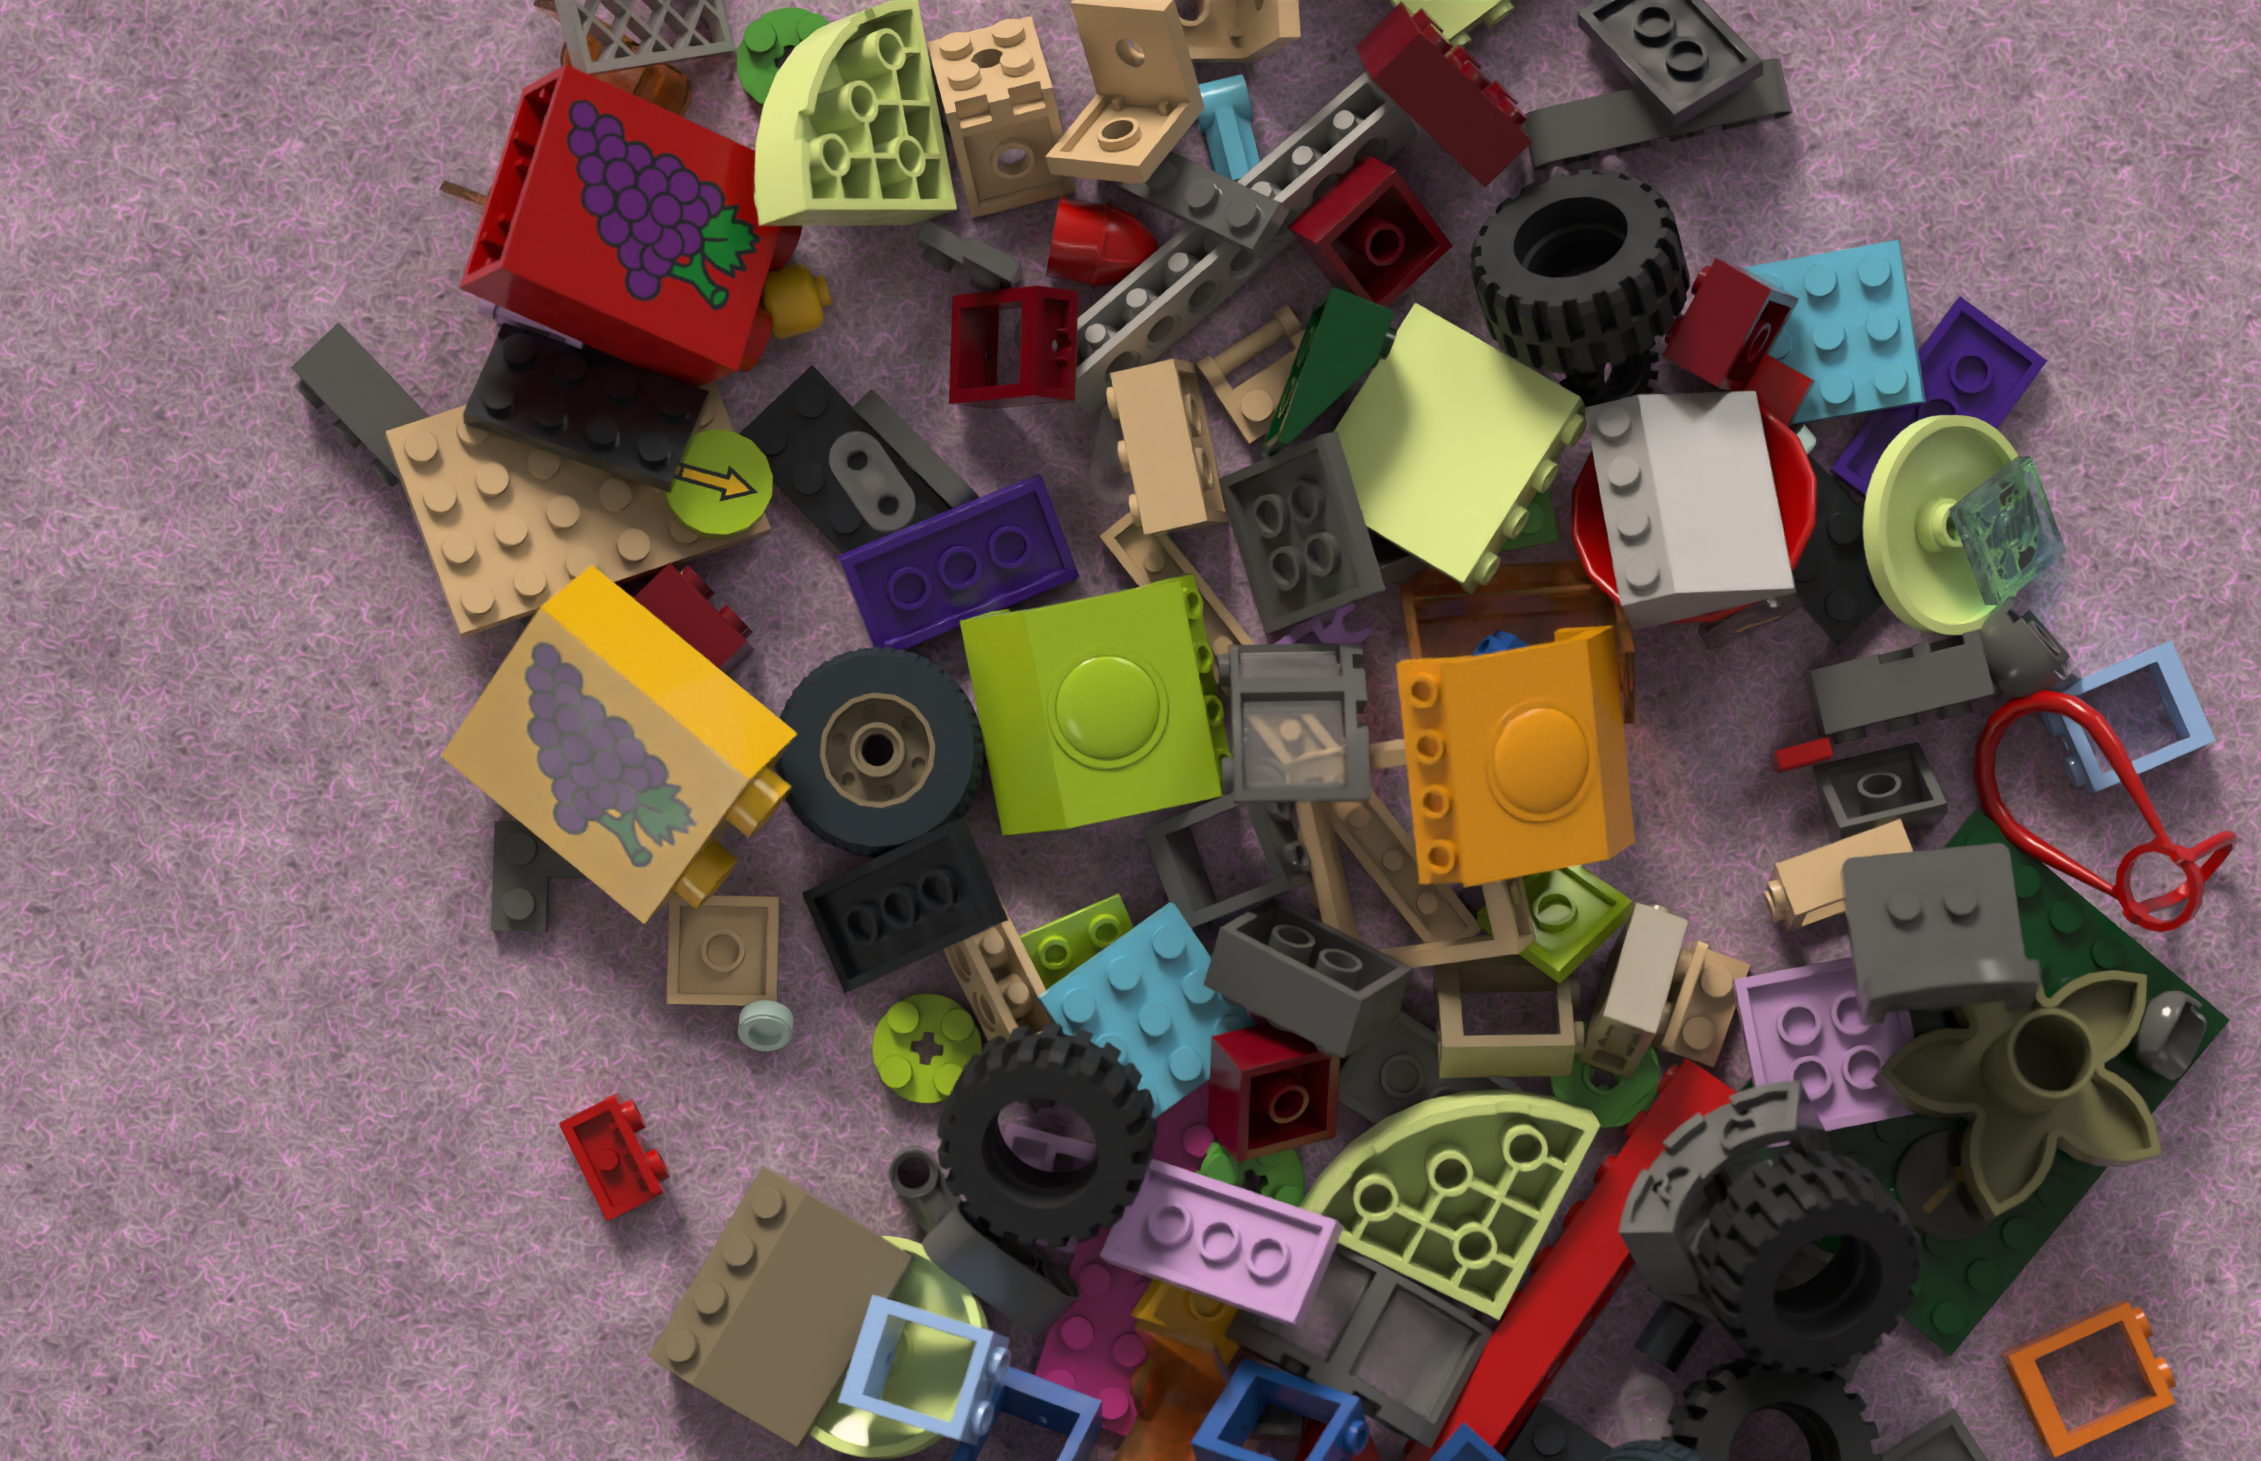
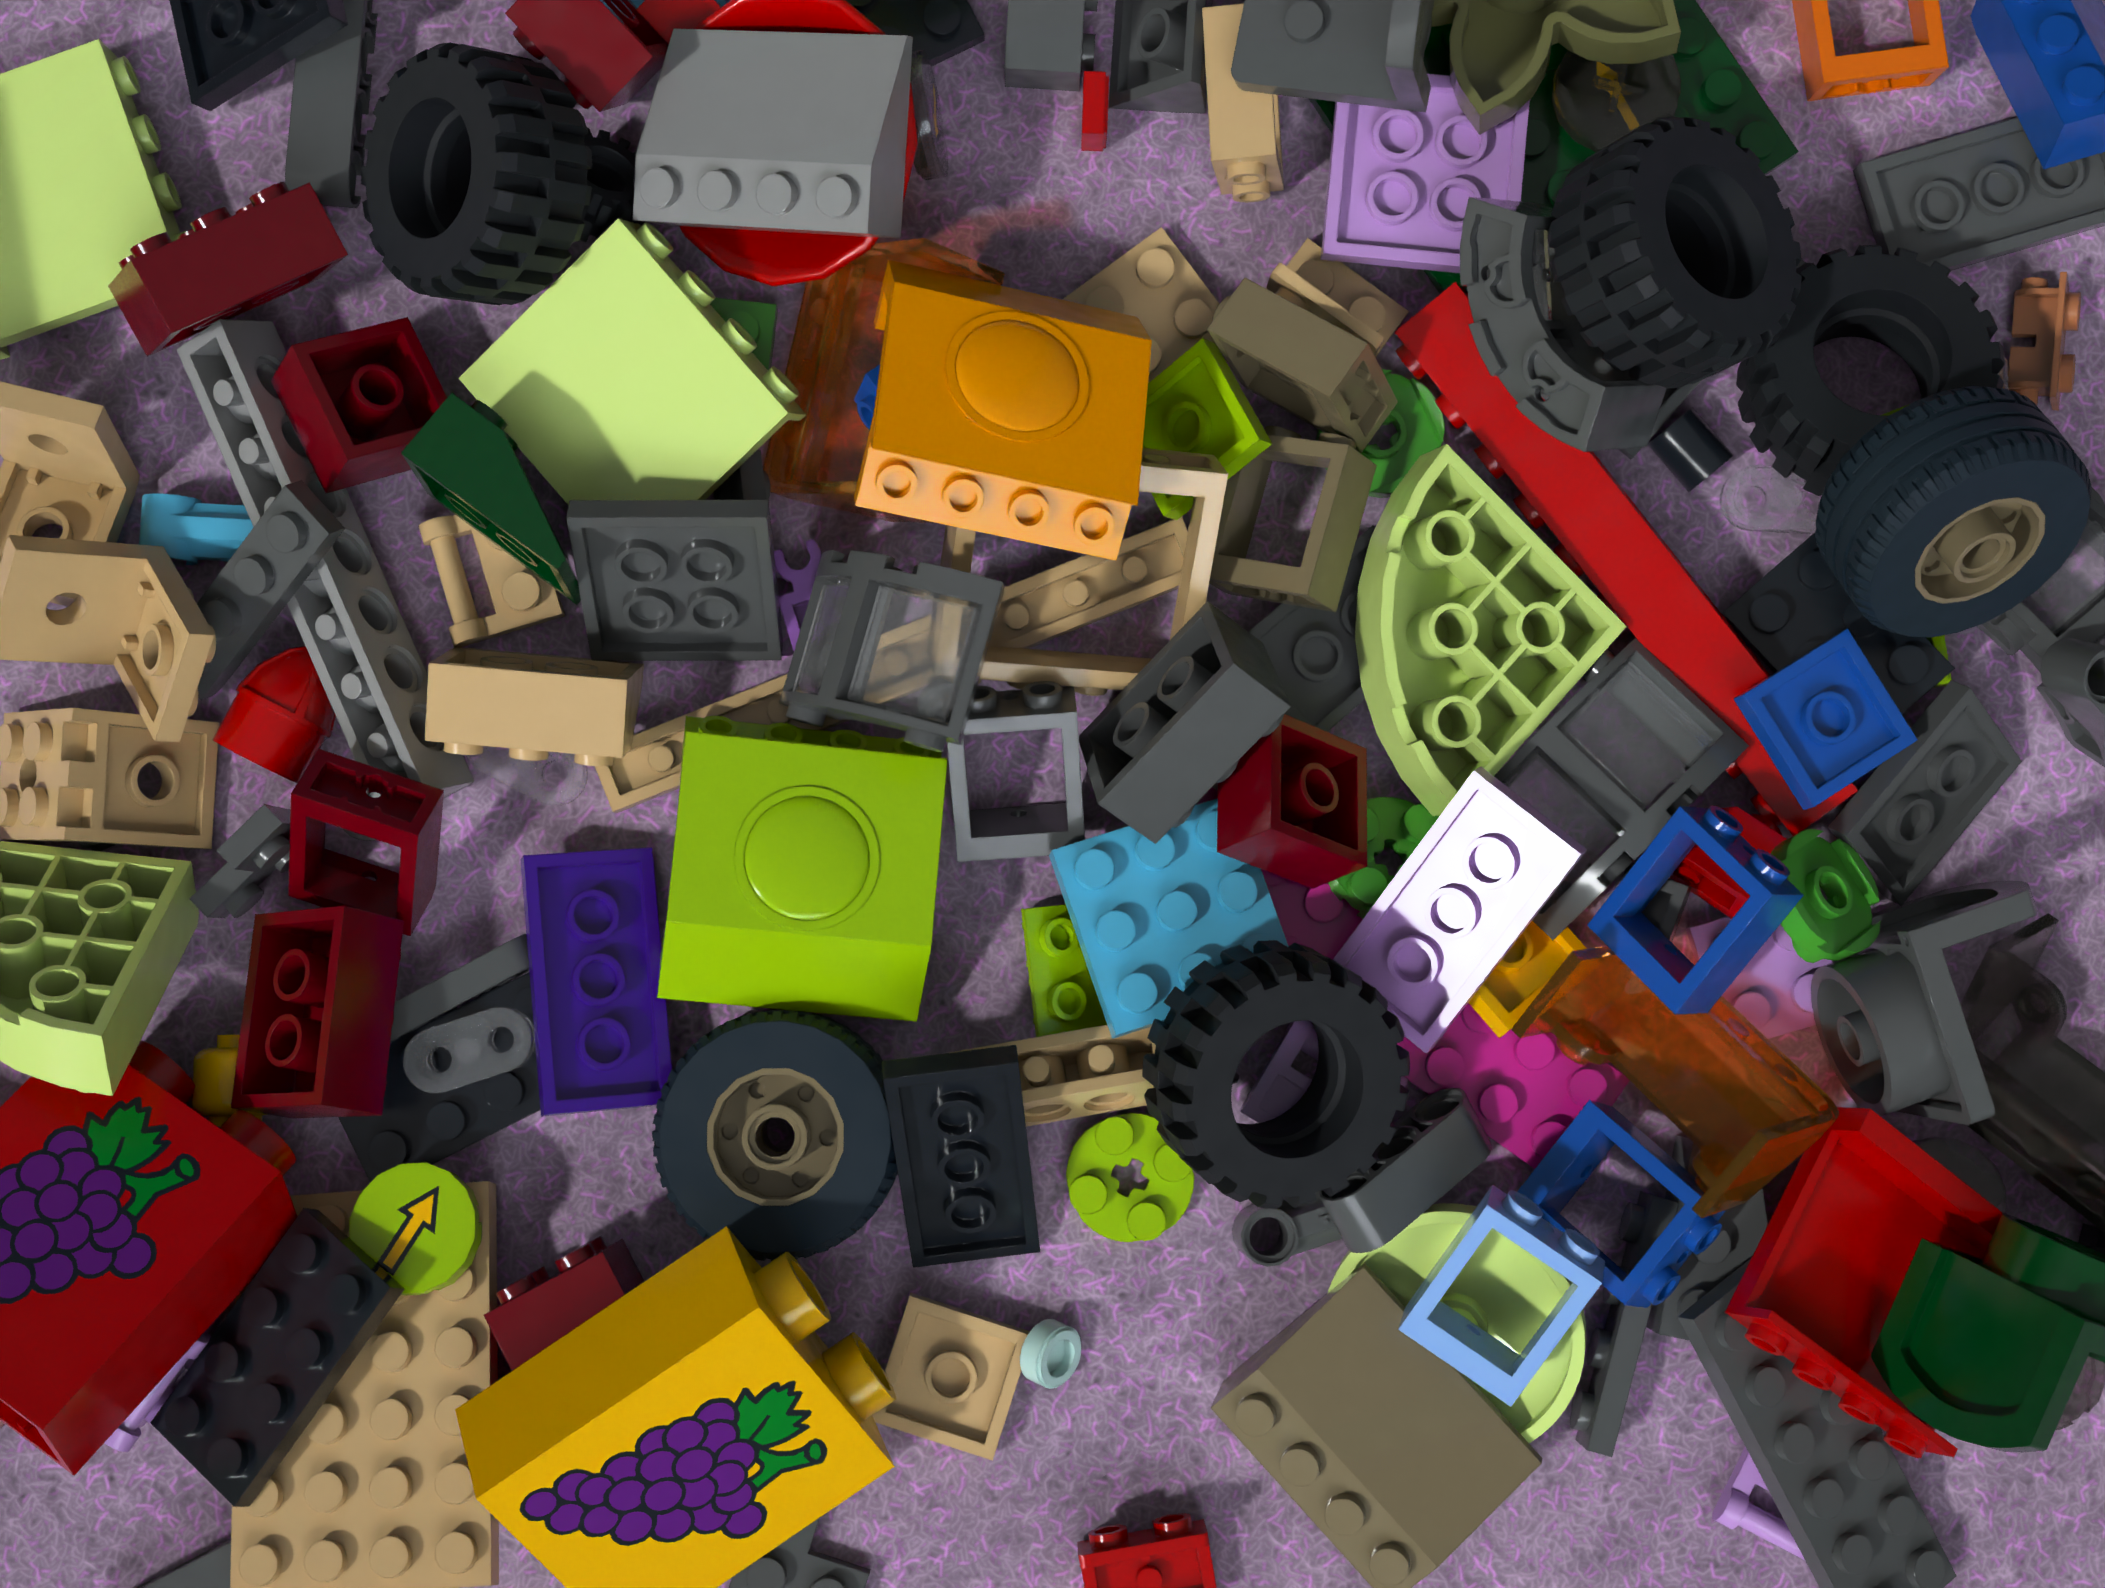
camera: 75 degrees left, 0 degrees up
none -> dark red brick [231,906,404,1119]
none -> tan plate [1062,227,1219,383]

